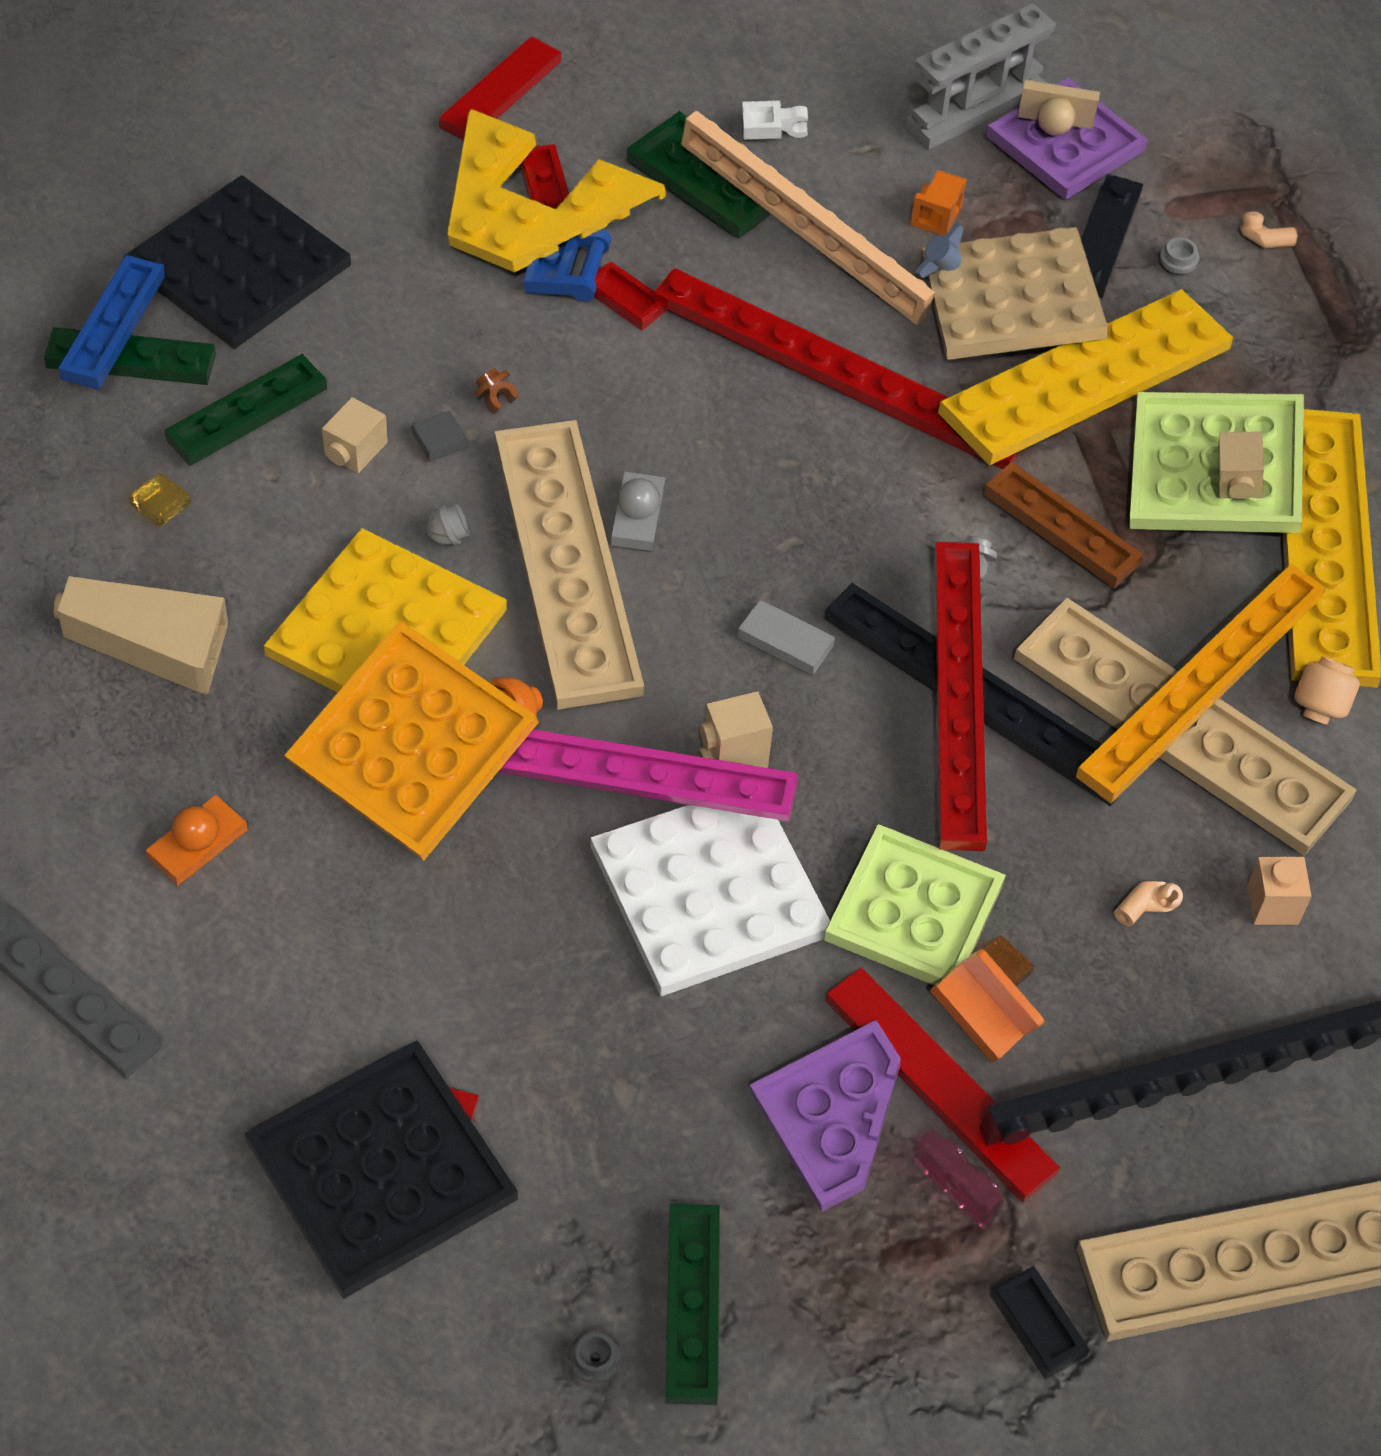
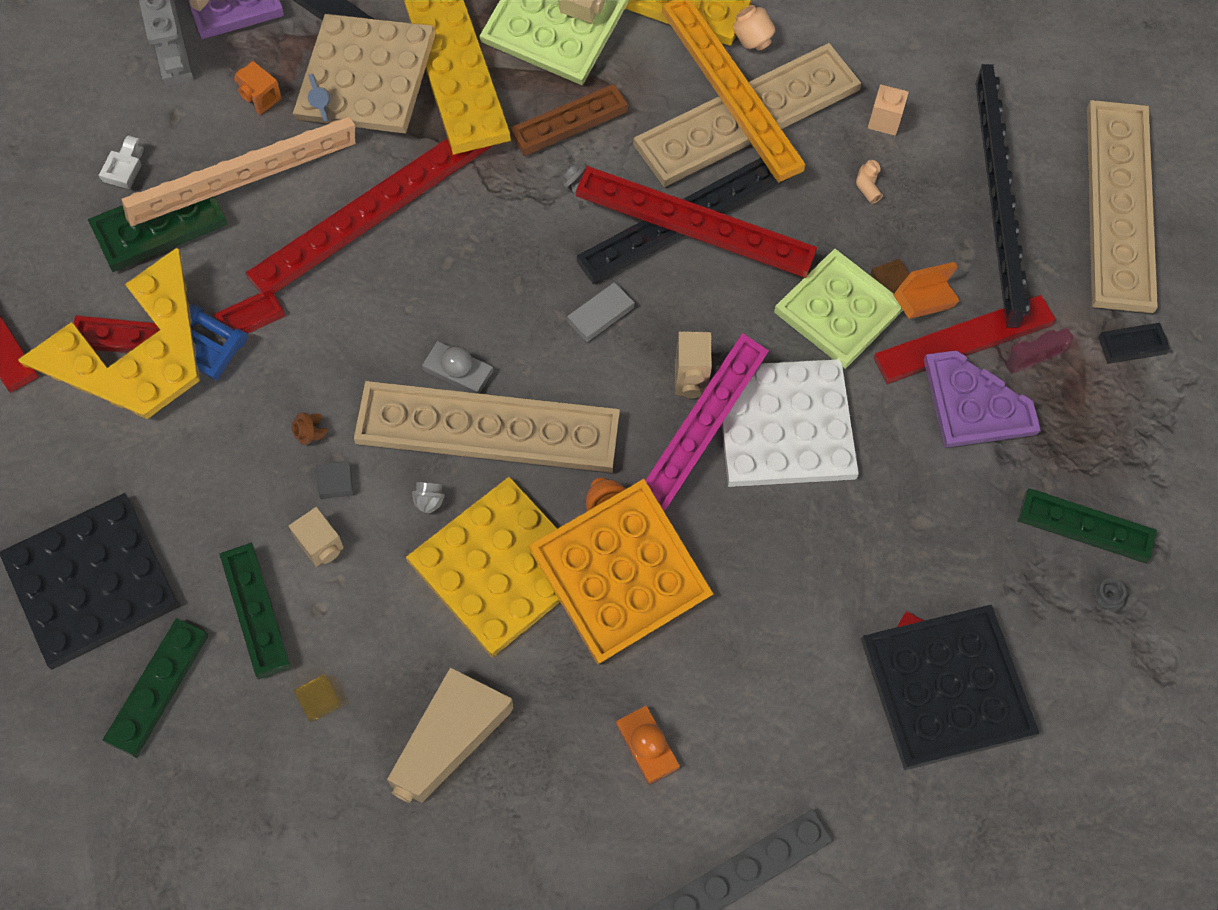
camera: 70 degrees left, 10 degrees up
blue plate [58,255,165,390] -> none

